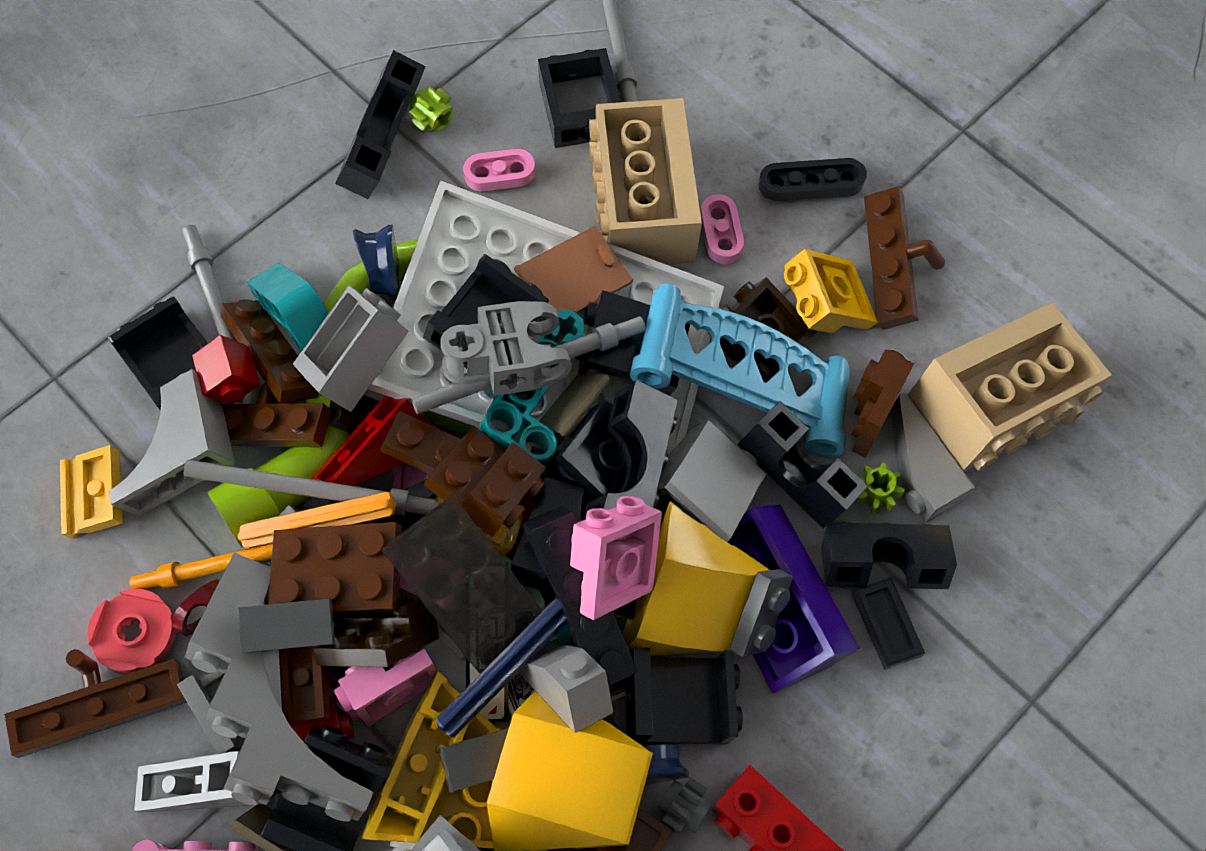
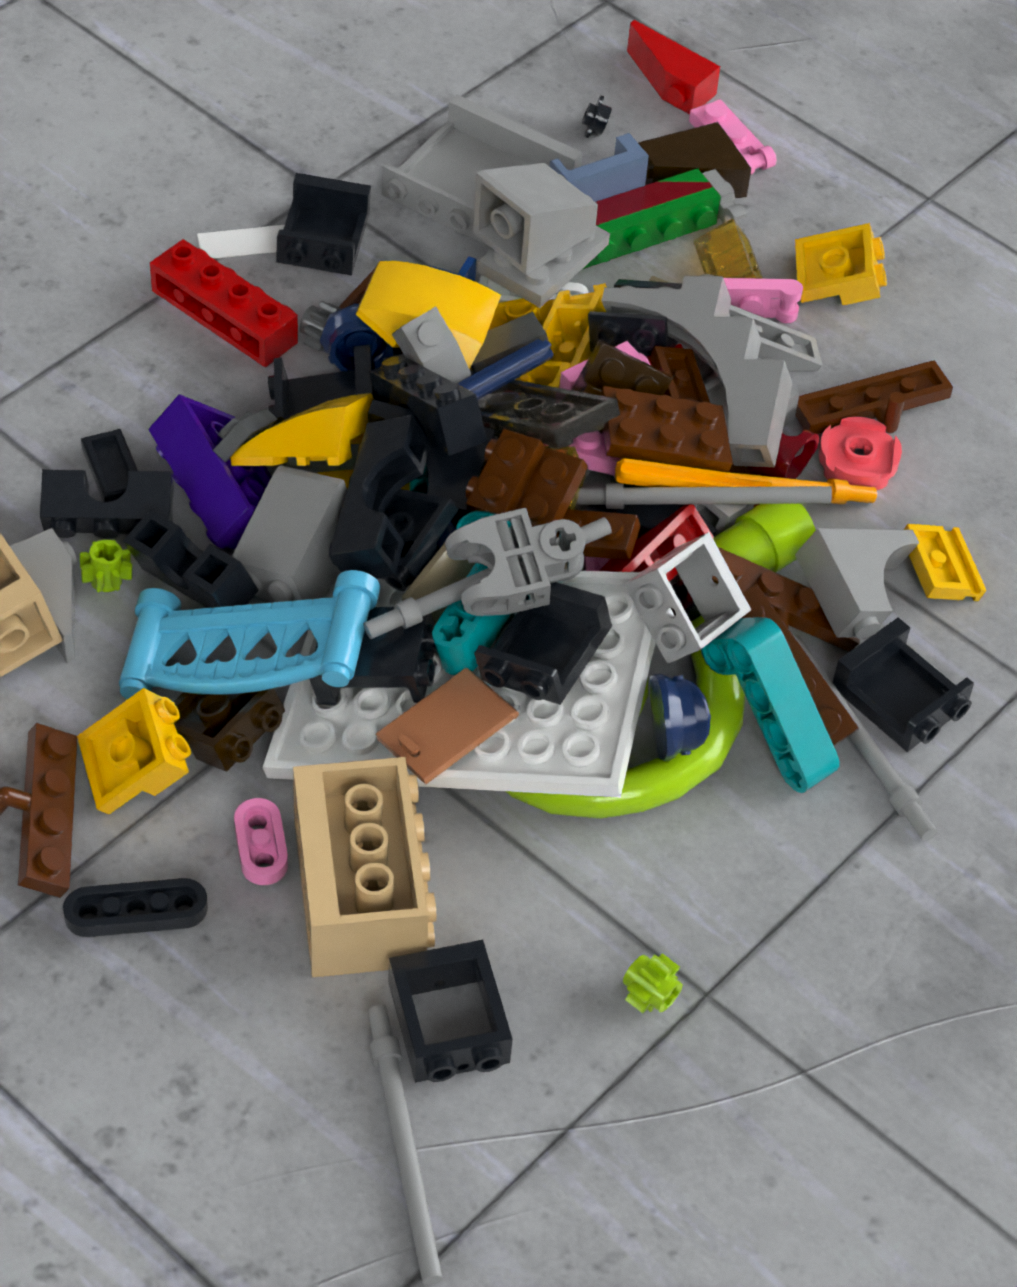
camera: 175 degrees right, 15 degrees down
red brick [192,335,260,405] -> none
dark grey tile [238,598,335,653] -> none
black arch [335,50,426,199] -> none
bright pink plate [463,149,535,191] -> none
bright pink plate [570,496,662,620] -> none
reddish brown plate [851,349,914,458] -> none

